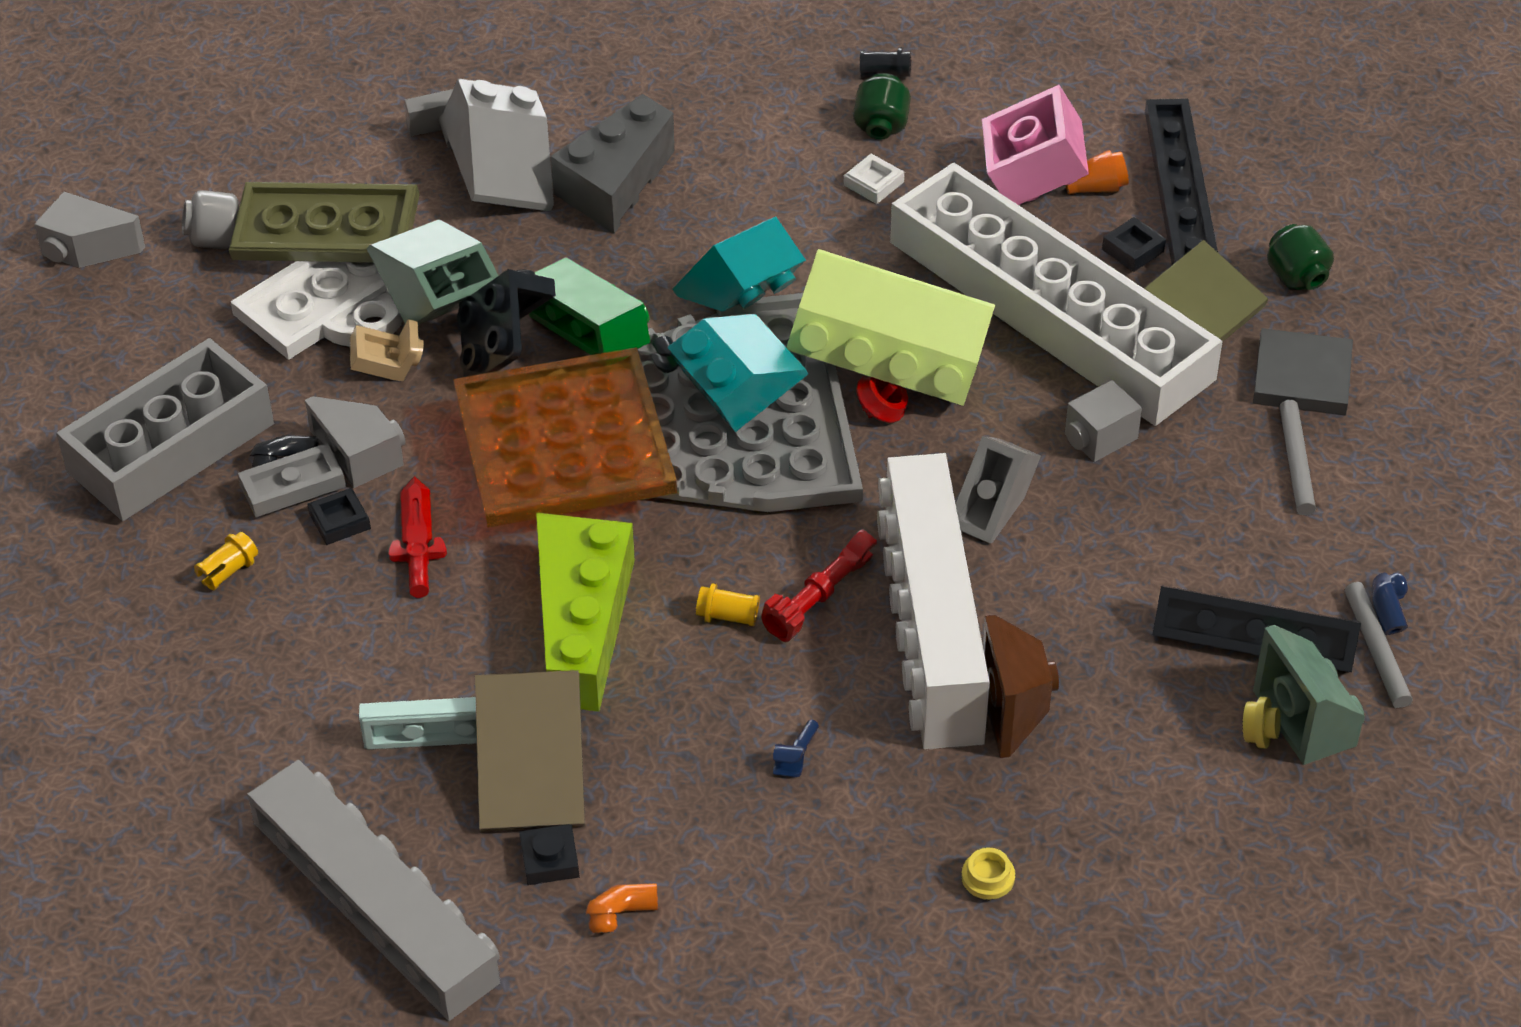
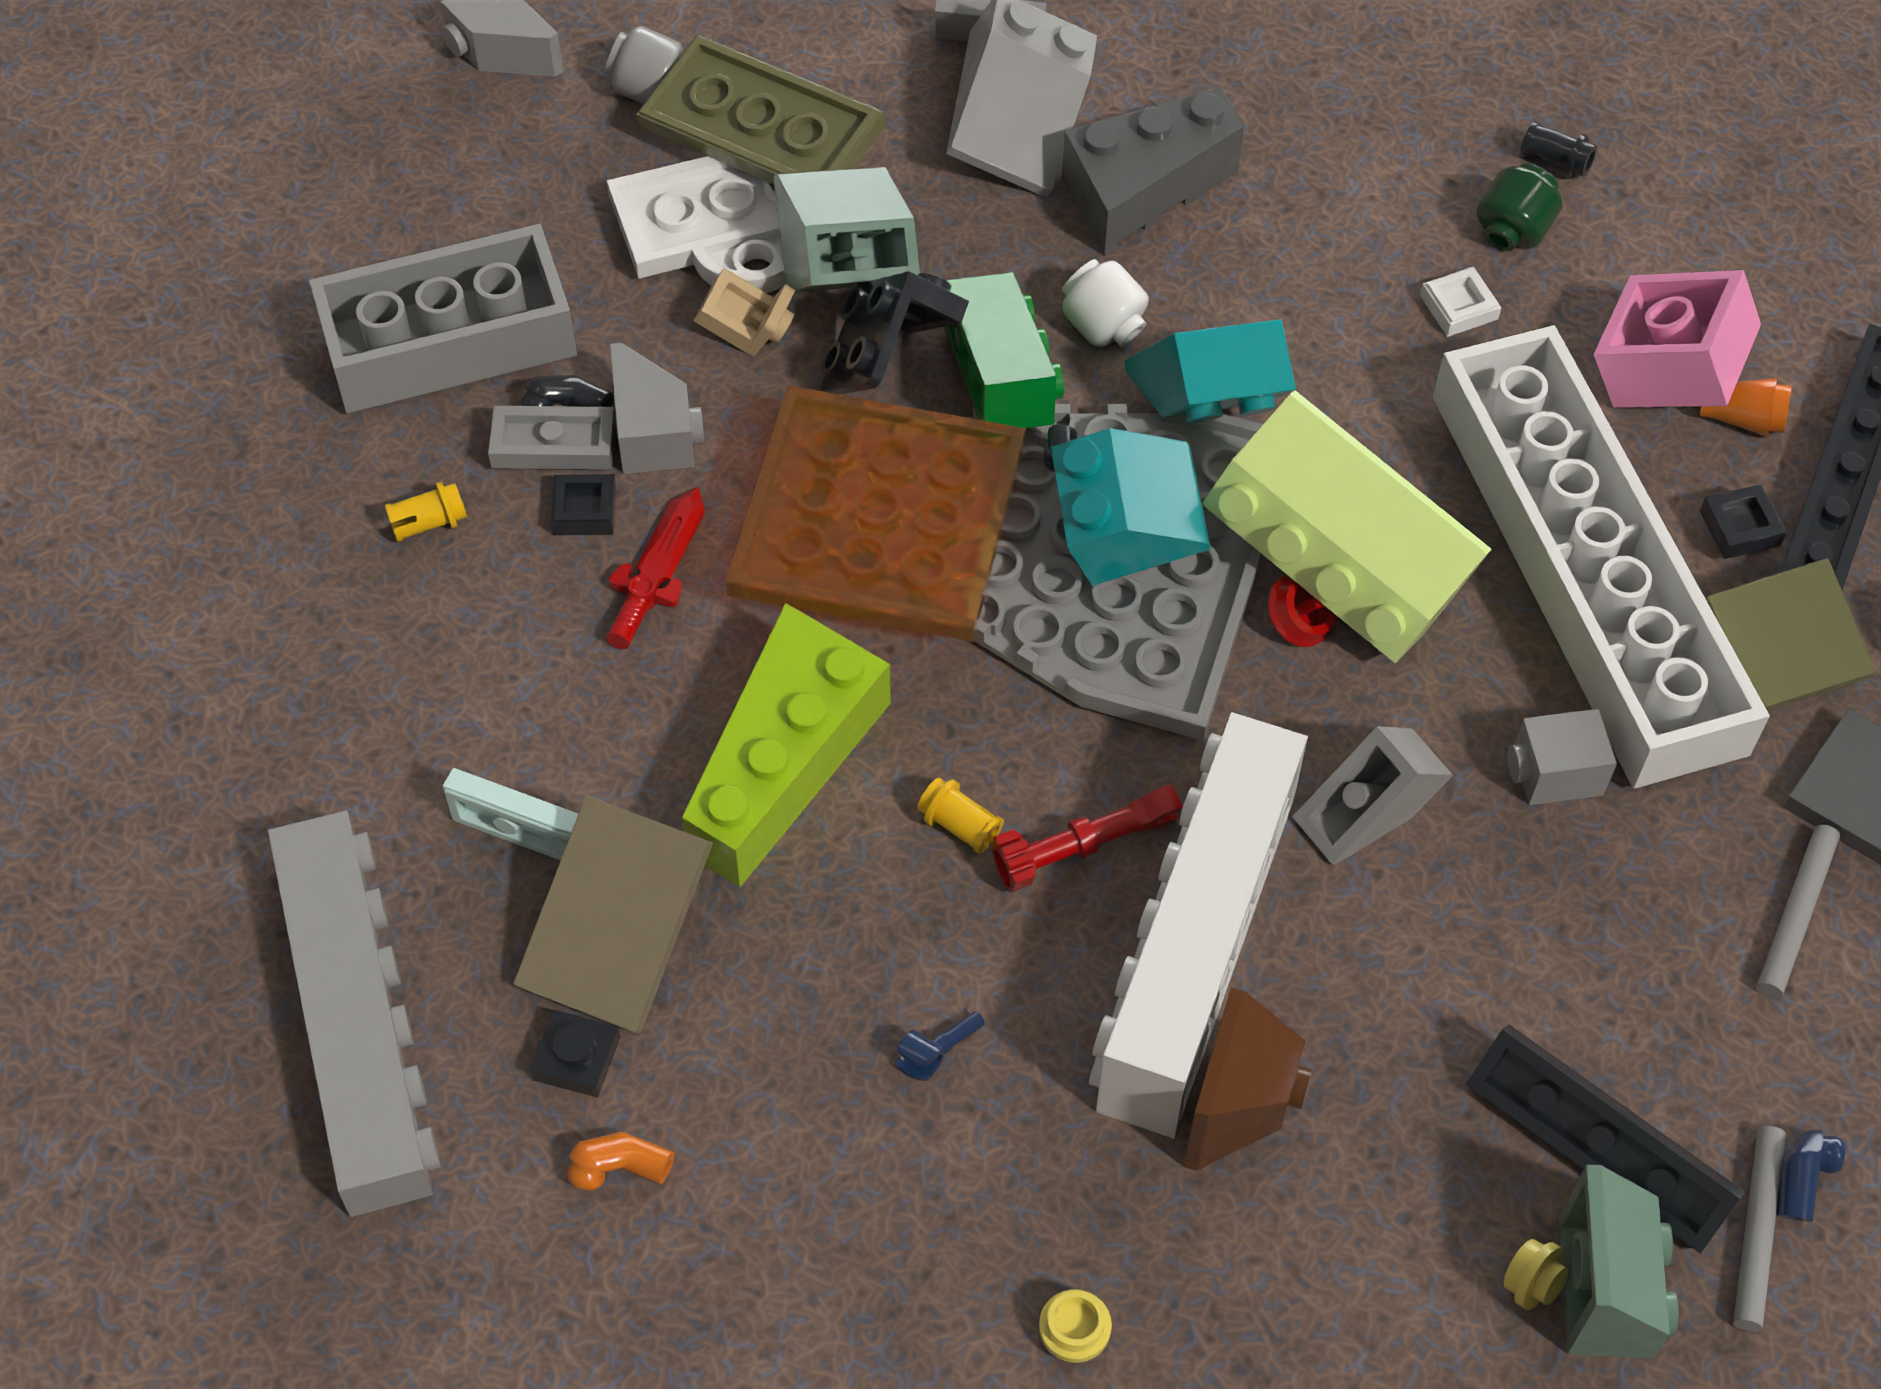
camera: 25 degrees right, 10 degrees up
none -> white head [1062,259,1149,347]

